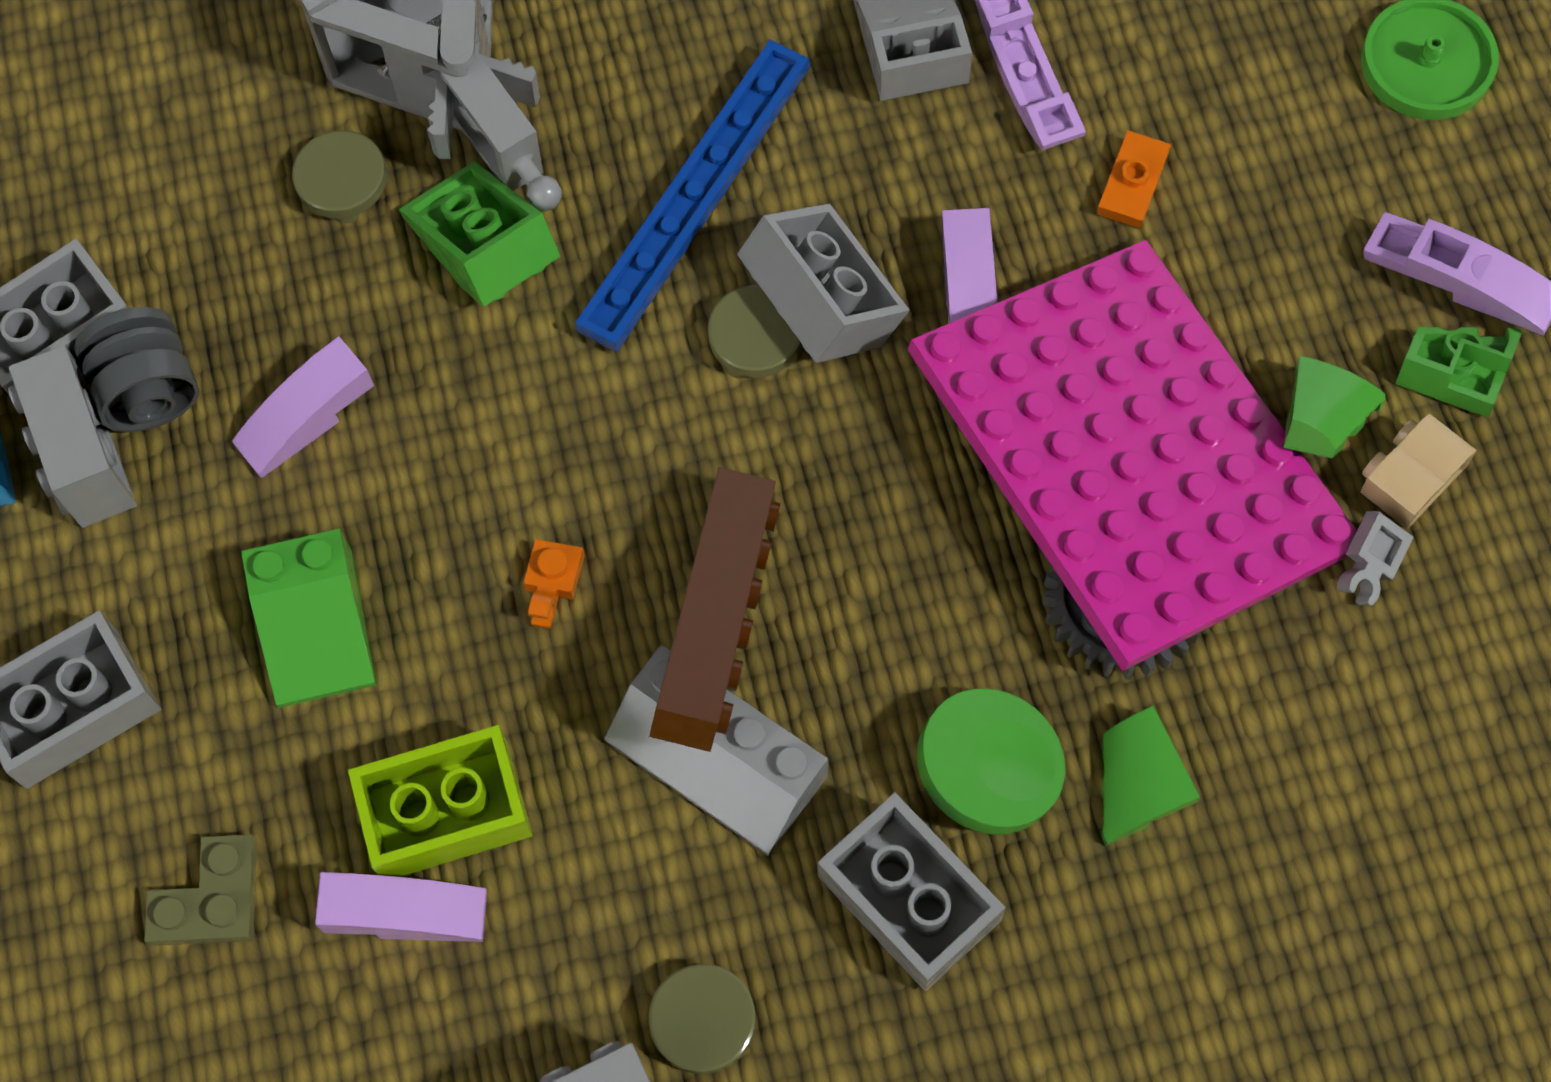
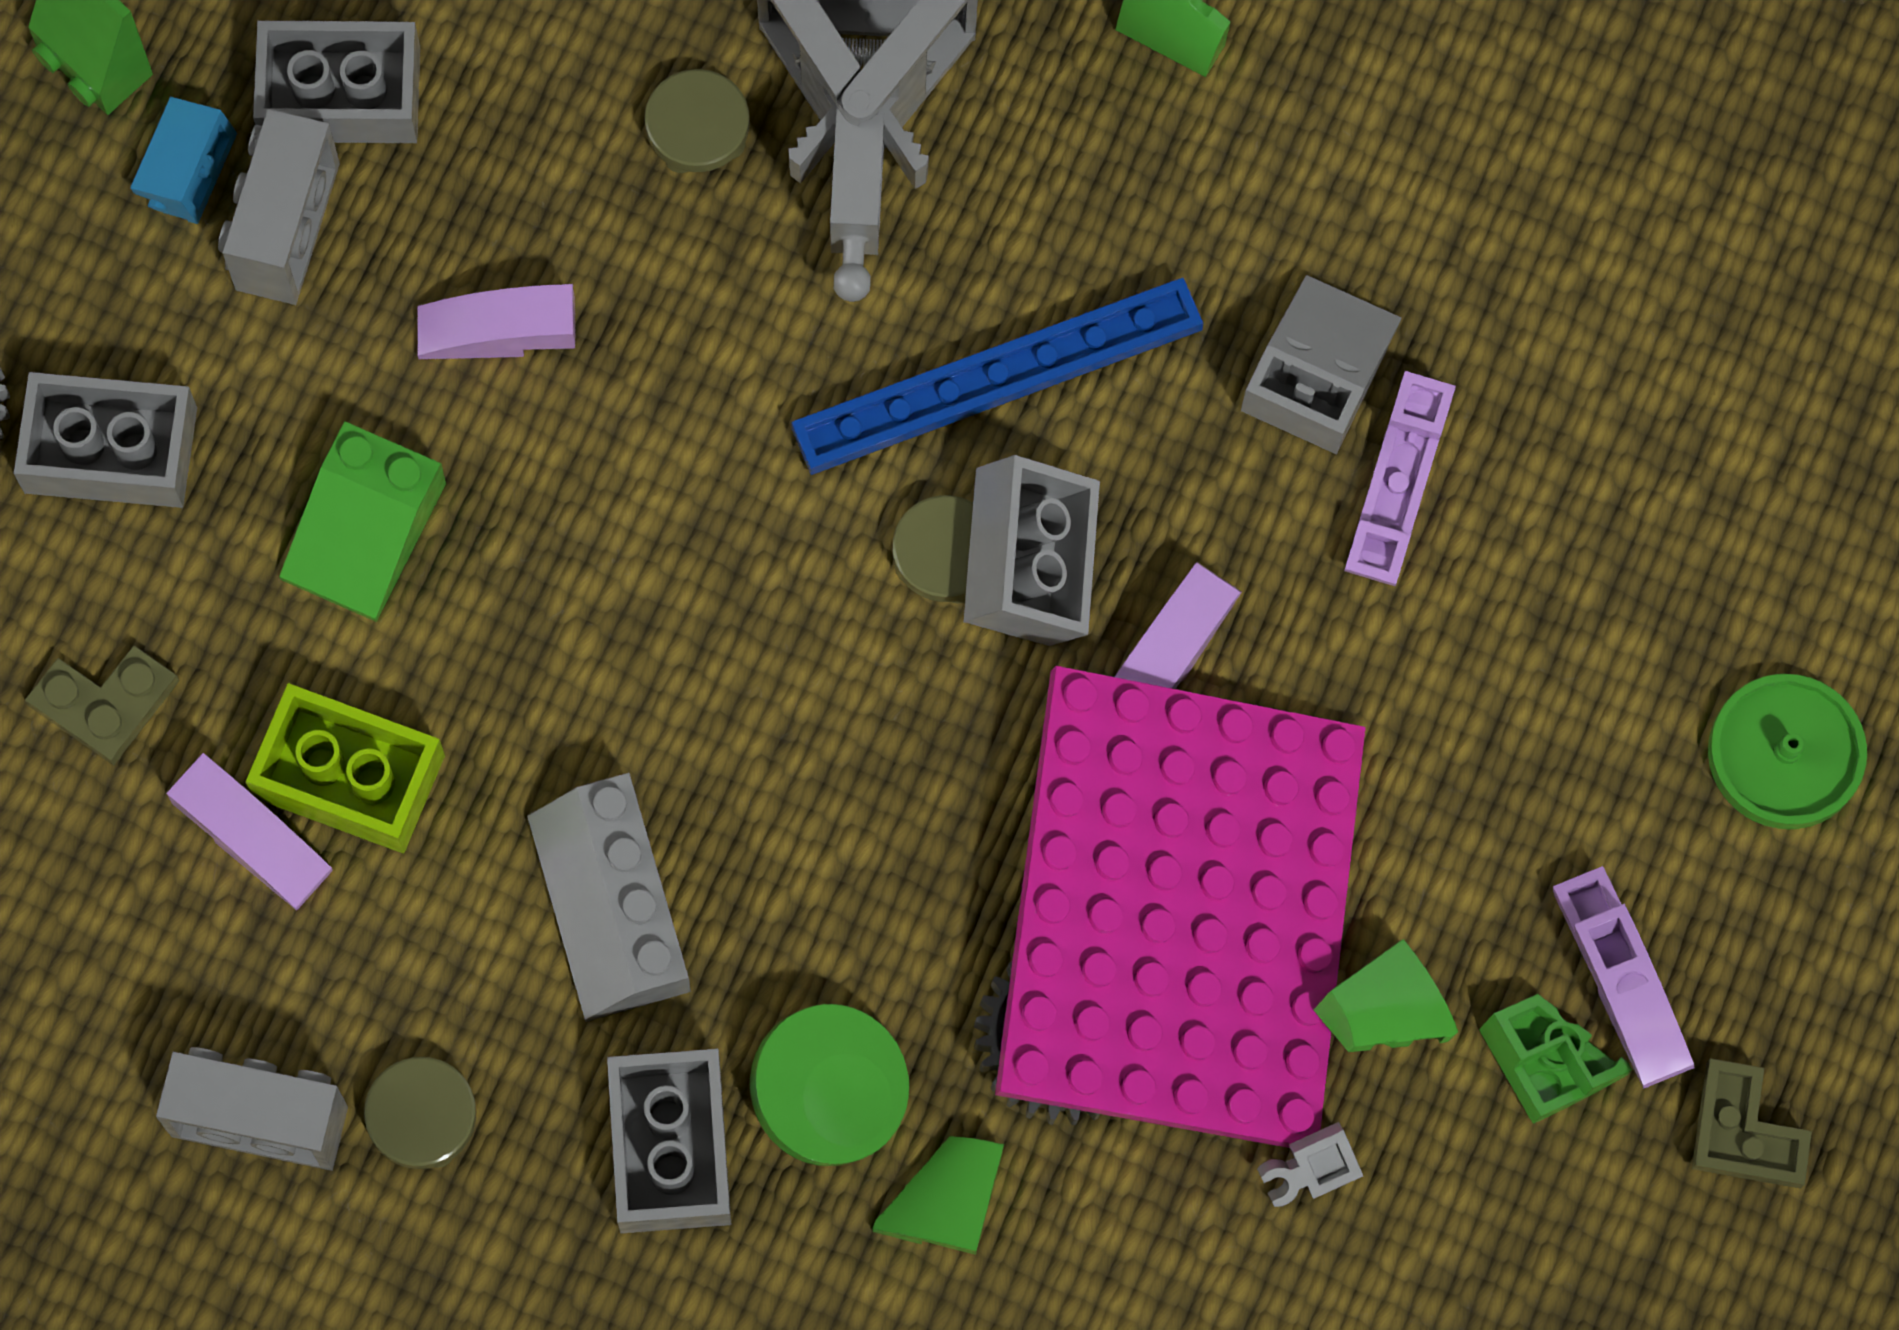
camera: 30 degrees right, 5 degrees up
dark grey wheel [74,307,200,432] -> none
bright green slope [399,161,561,307] -> none
orange plate [523,539,585,629] -> none
reddish brown brick [649,467,781,752] -> none
orange plate [1096,130,1171,229] -> none
tan brick [1360,413,1477,529] -> none

